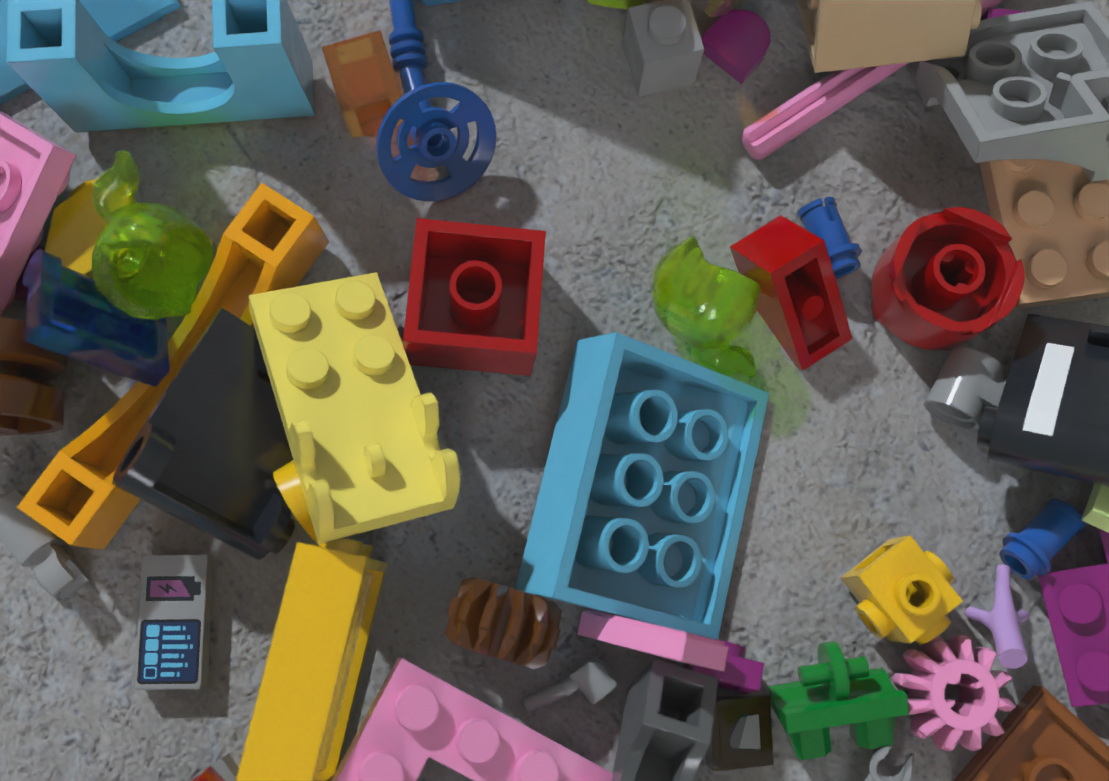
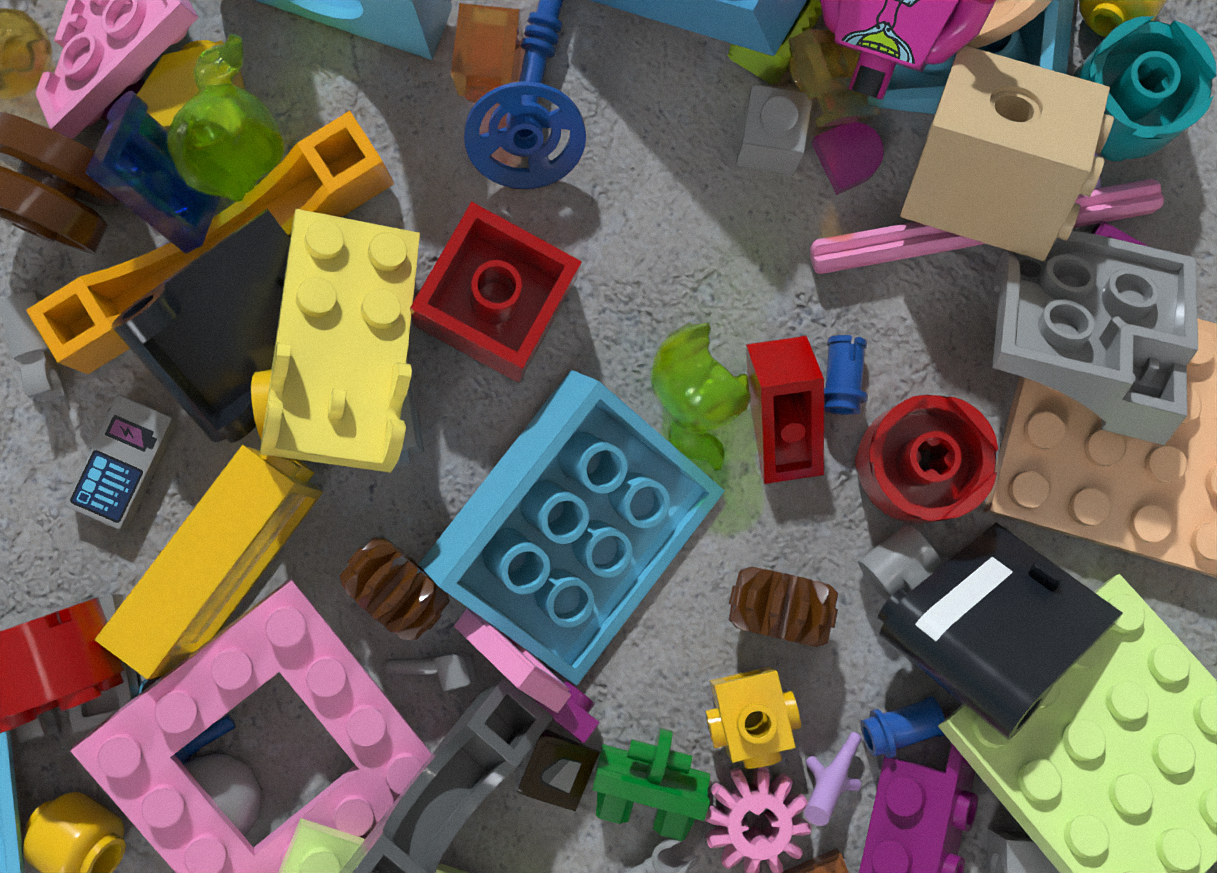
camera: 25 degrees right, 5 degrees up
none -> reddish brown gear [729,567,838,647]

